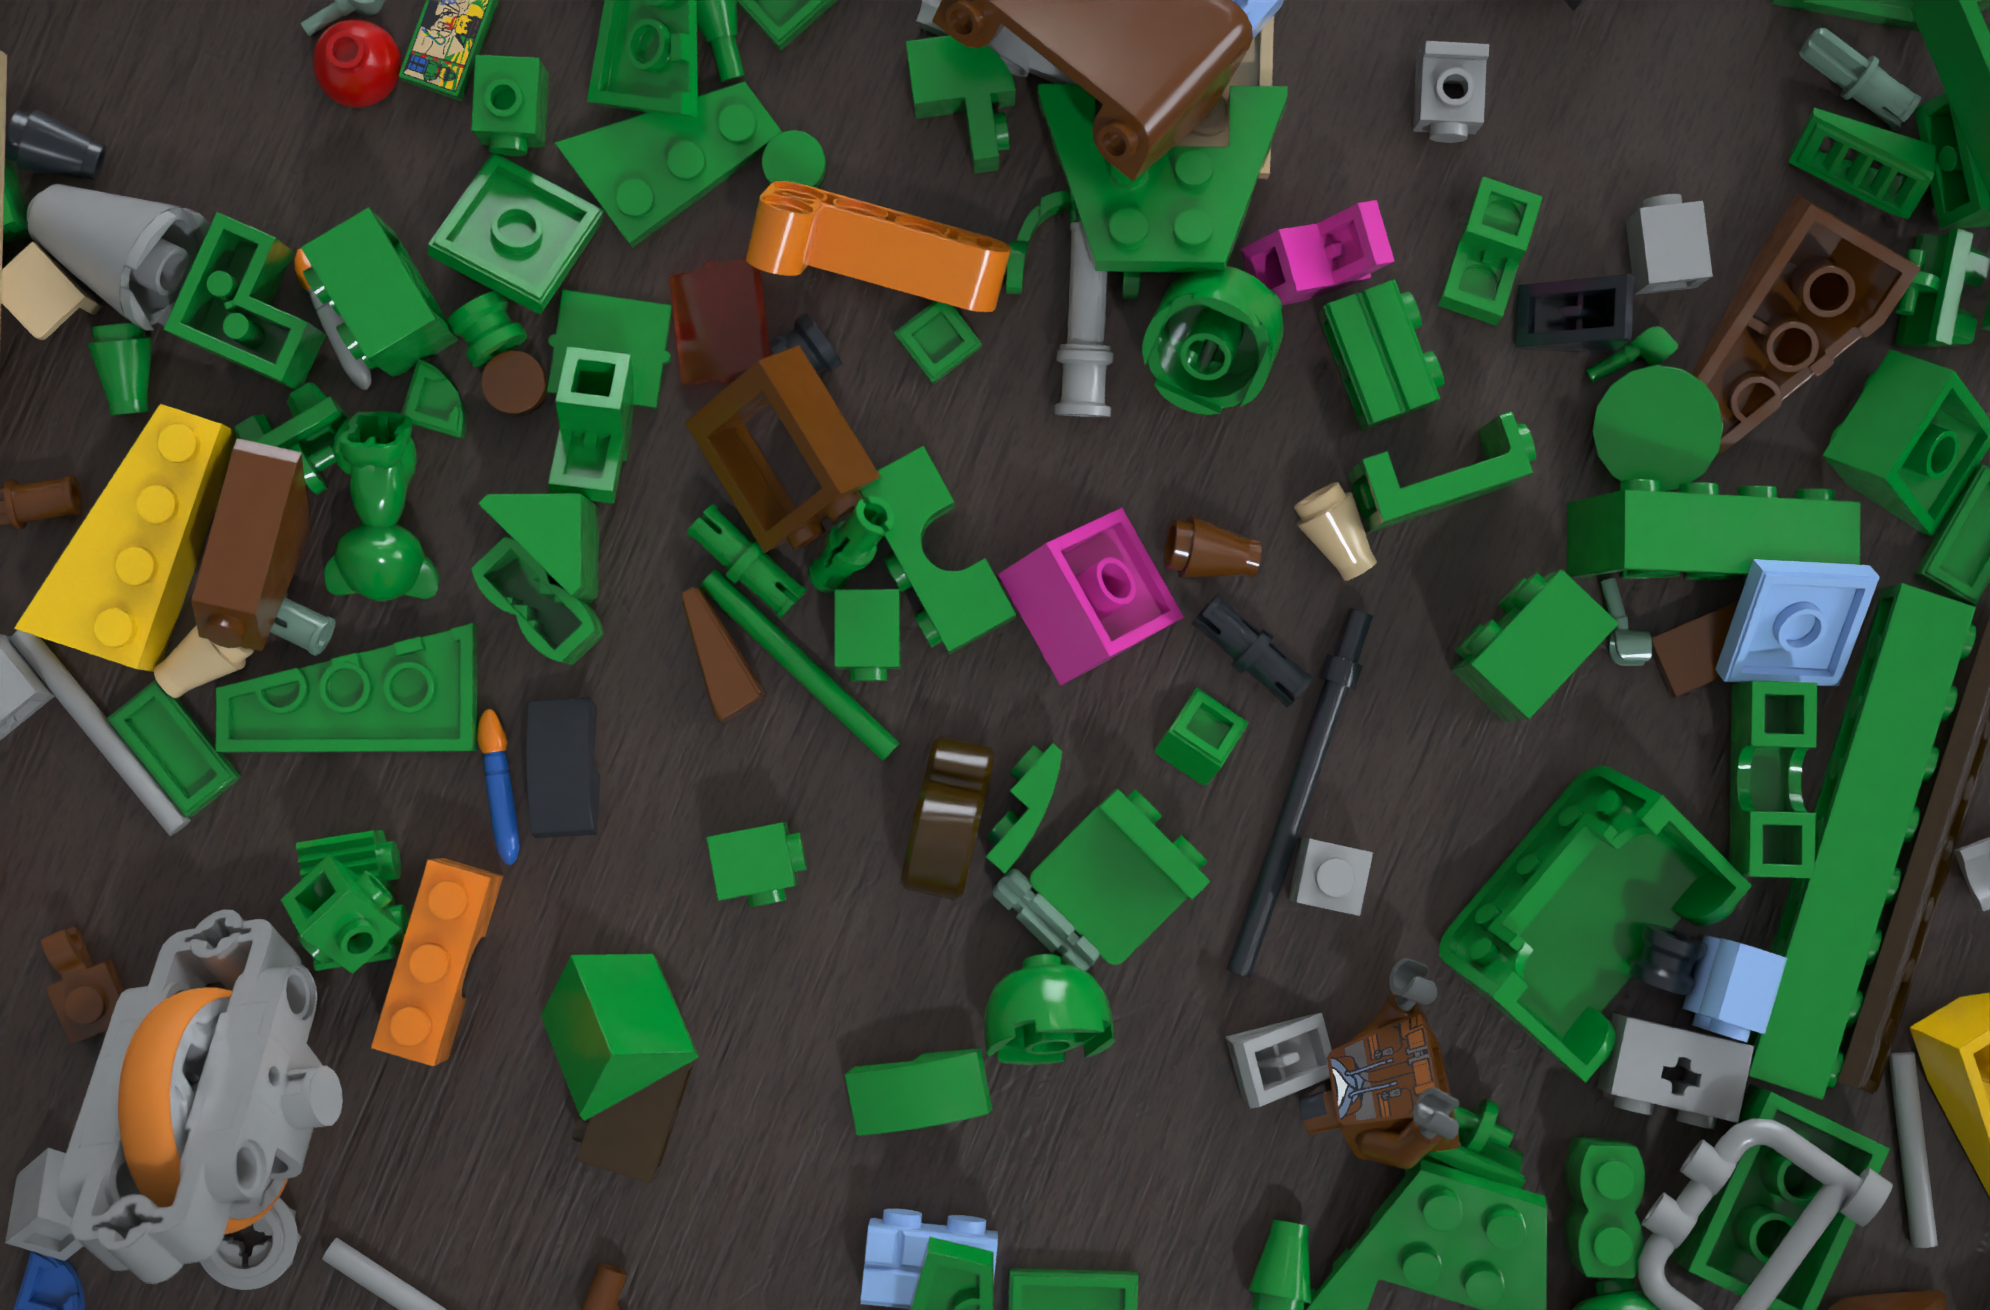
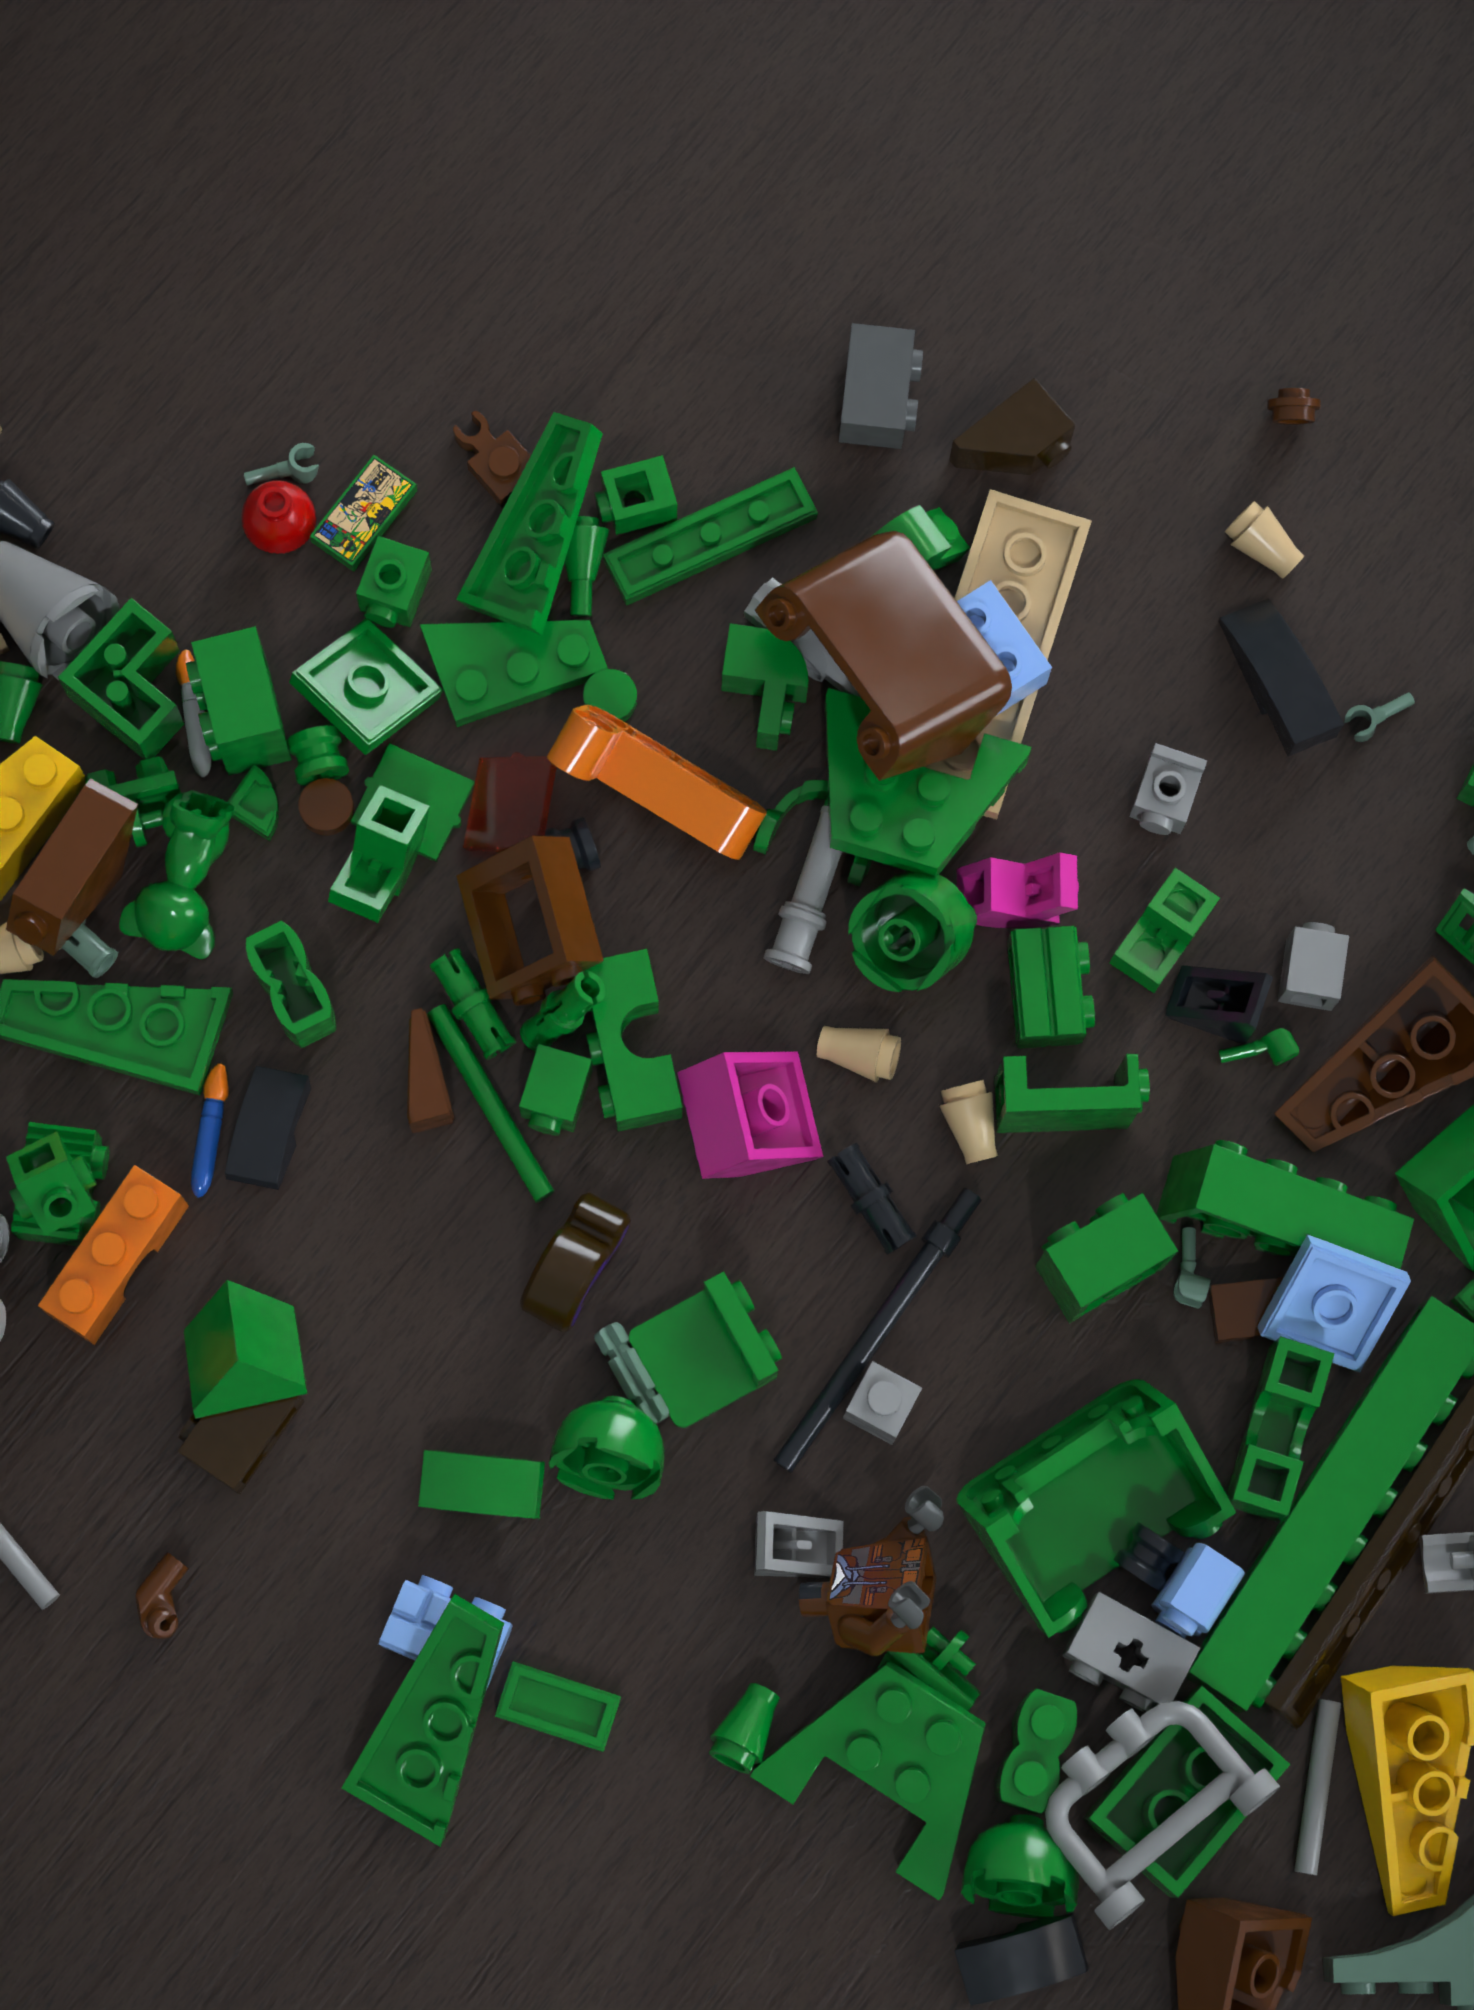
camera: 15 degrees right, 10 degrees down
green slope [478,494,599,605] -> none
green brick [706,822,807,907] -> none
green tile [894,301,982,385] -> none
green slope [985,743,1063,873] -> none
green slope [1155,687,1249,786] -> none
reddish brown cone [1164,515,1262,578] -> none
green tile [1592,365,1723,492] -> none
none -> tan cone [817,1026,901,1082]

